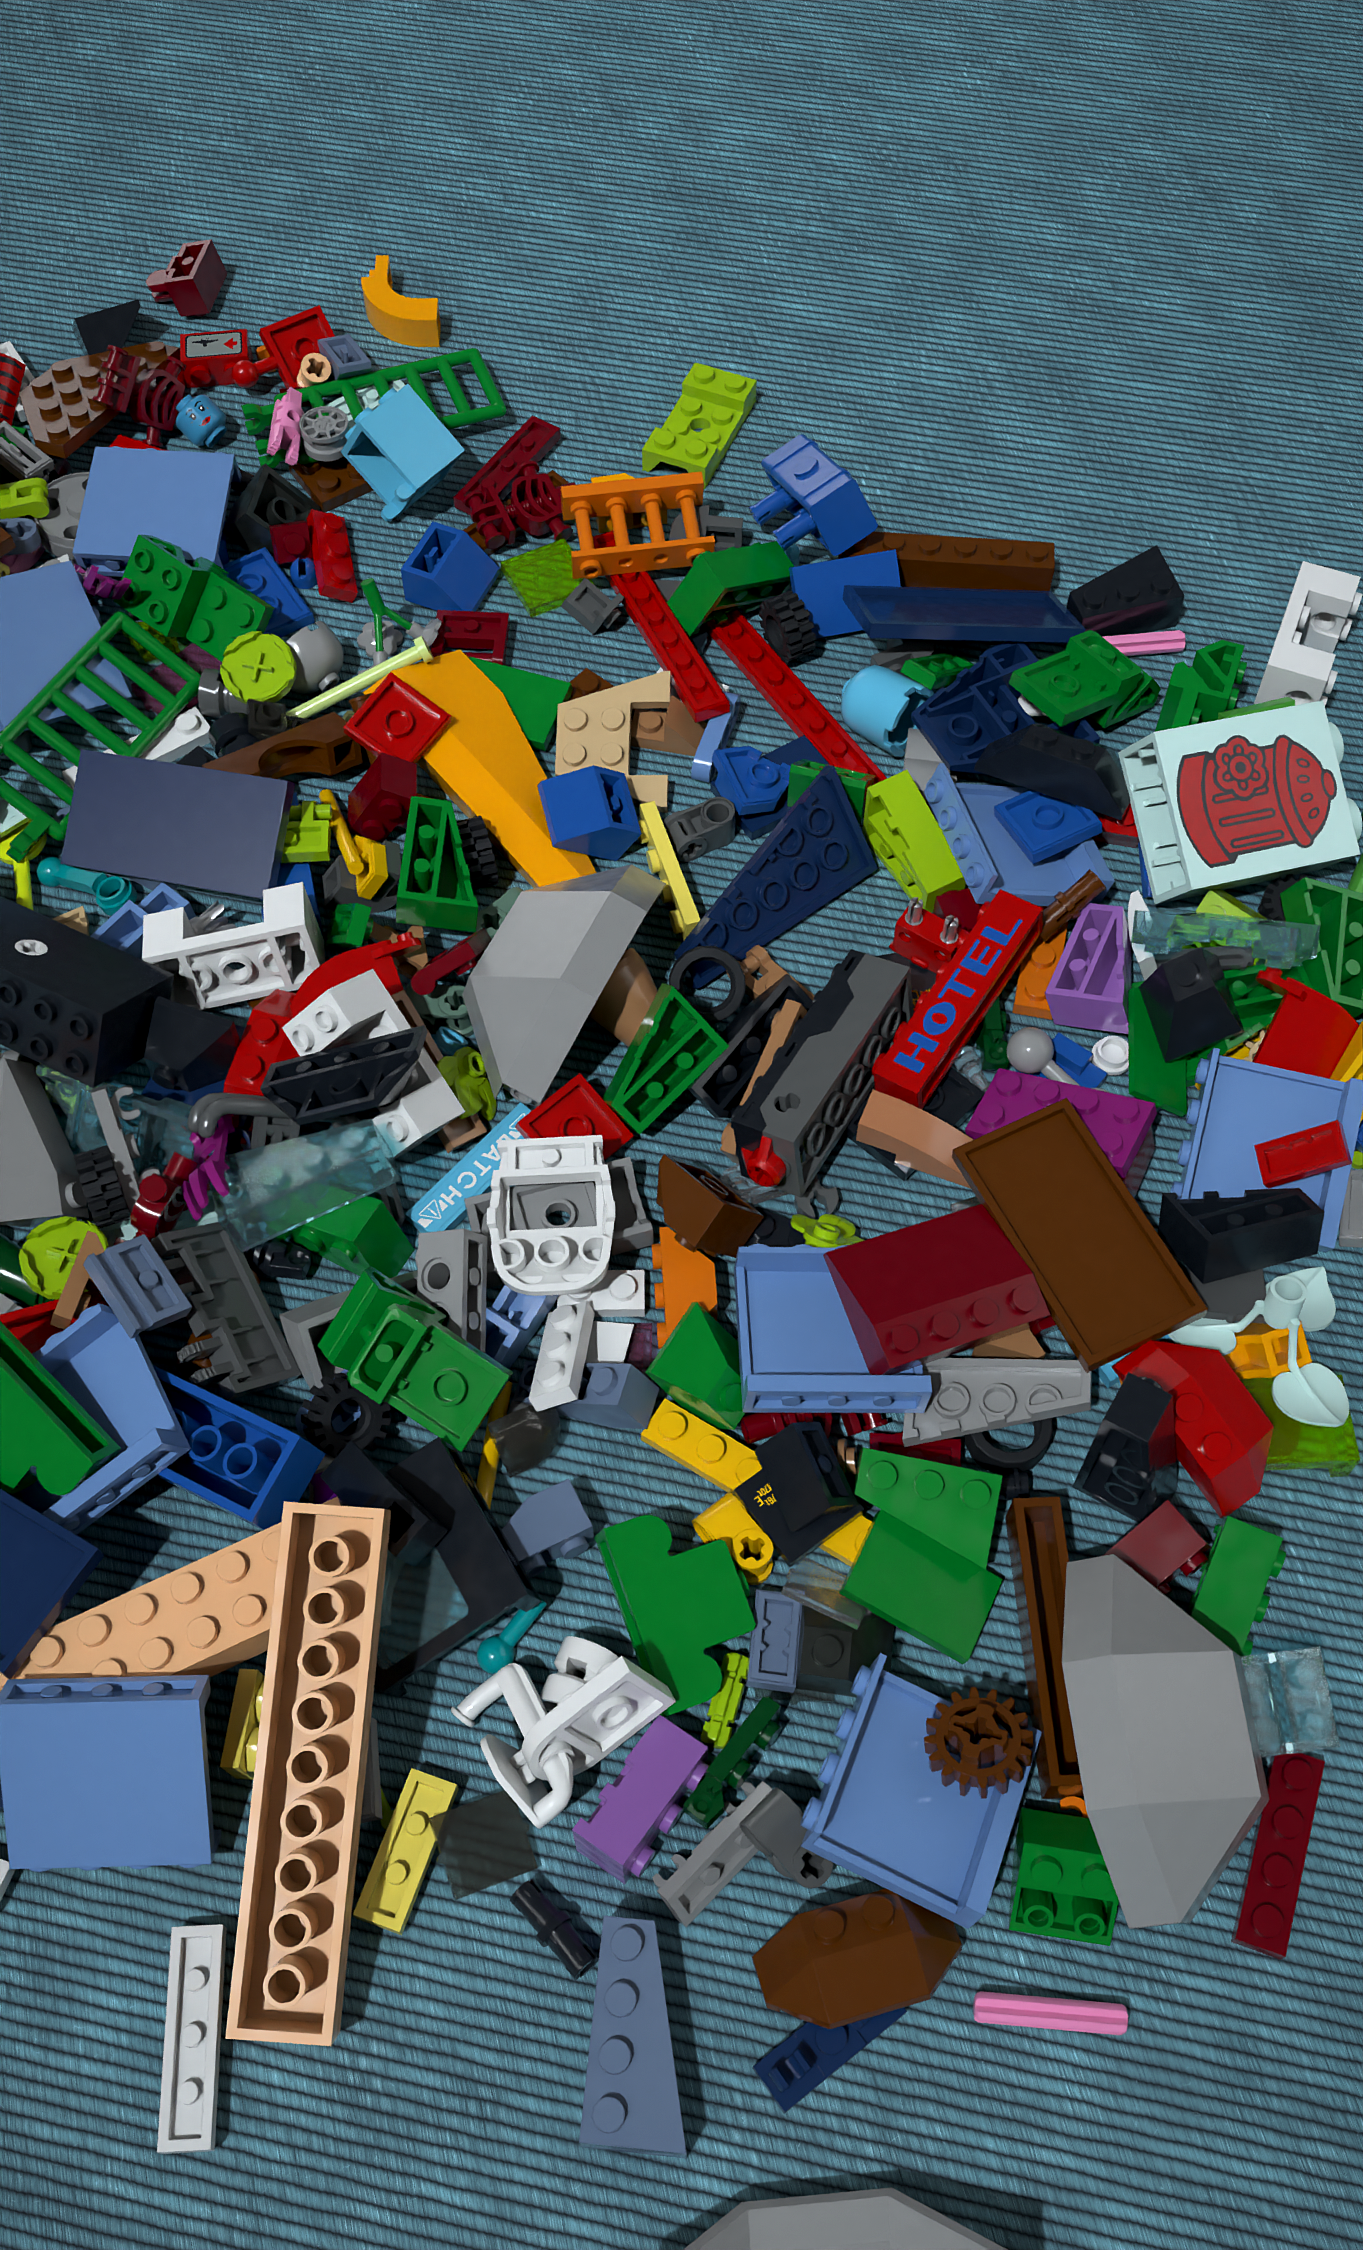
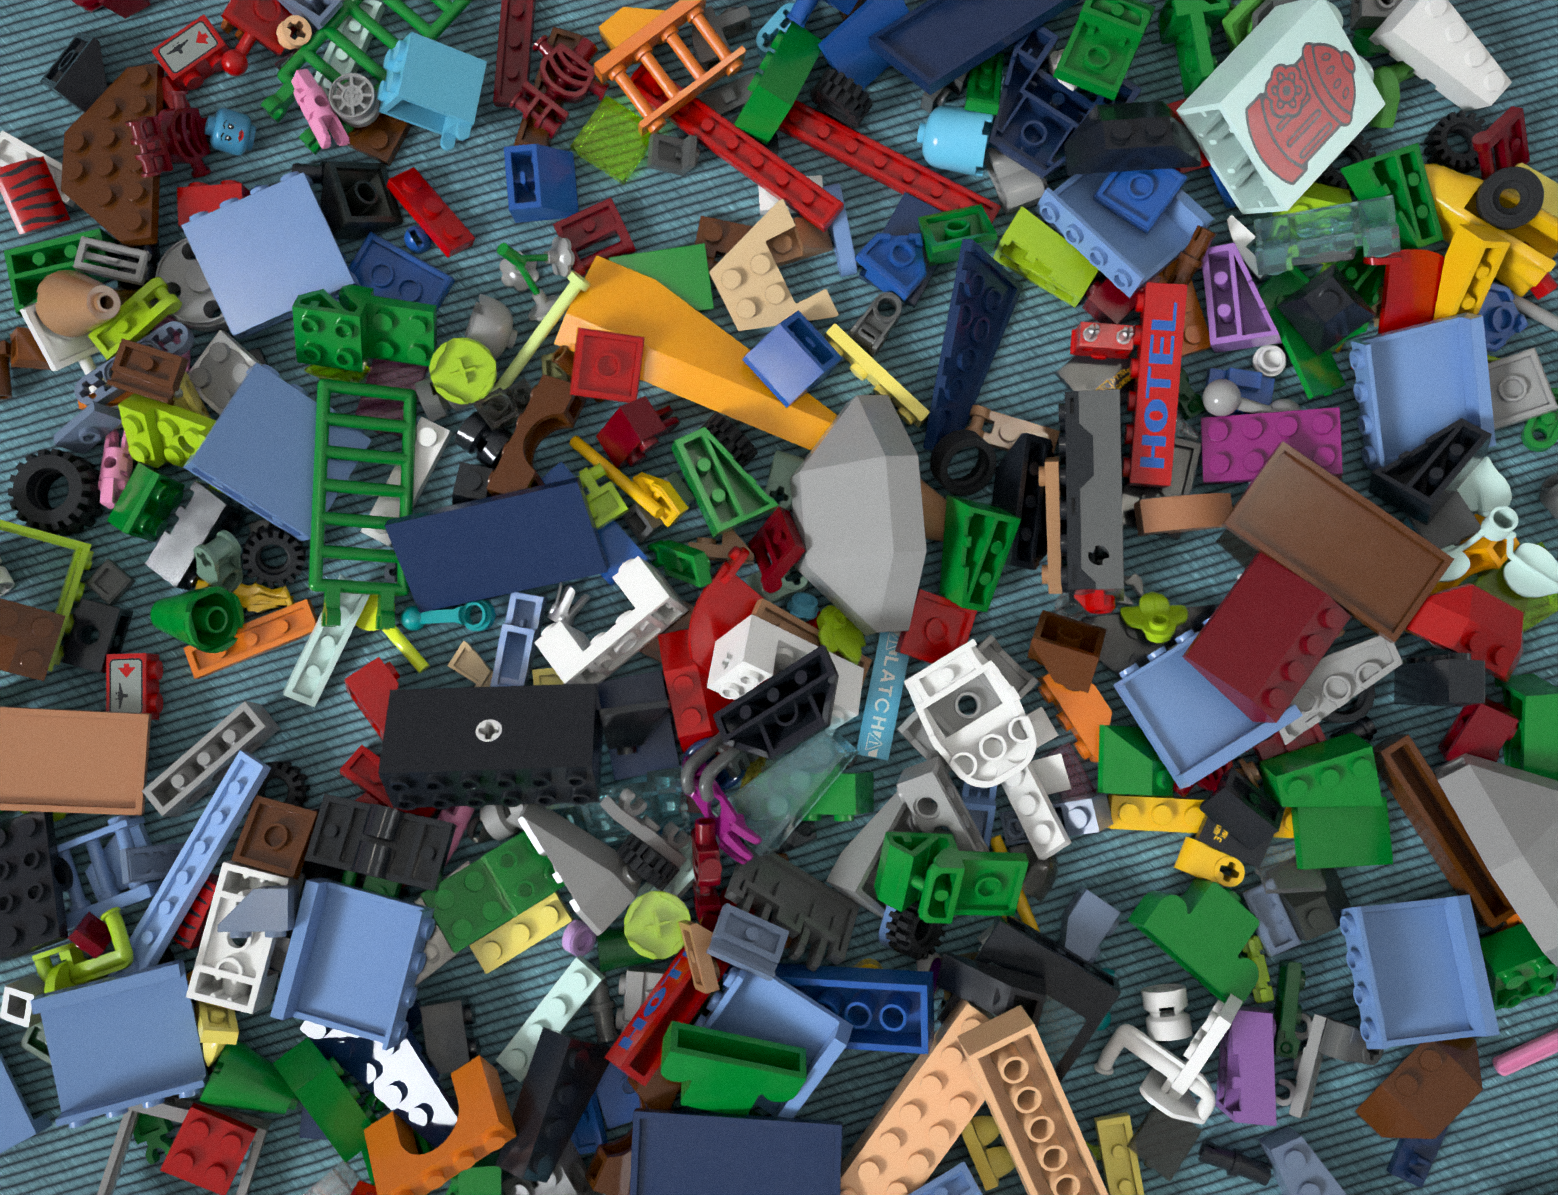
camera: 25 degrees left, 25 degrees up
magenta piece [74,564,132,600] -> none
dark red plate [269,520,313,564] -> none
reddish brown gear [924,1687,1033,1799] -> none
red plate [1254,1120,1352,1189] -> none

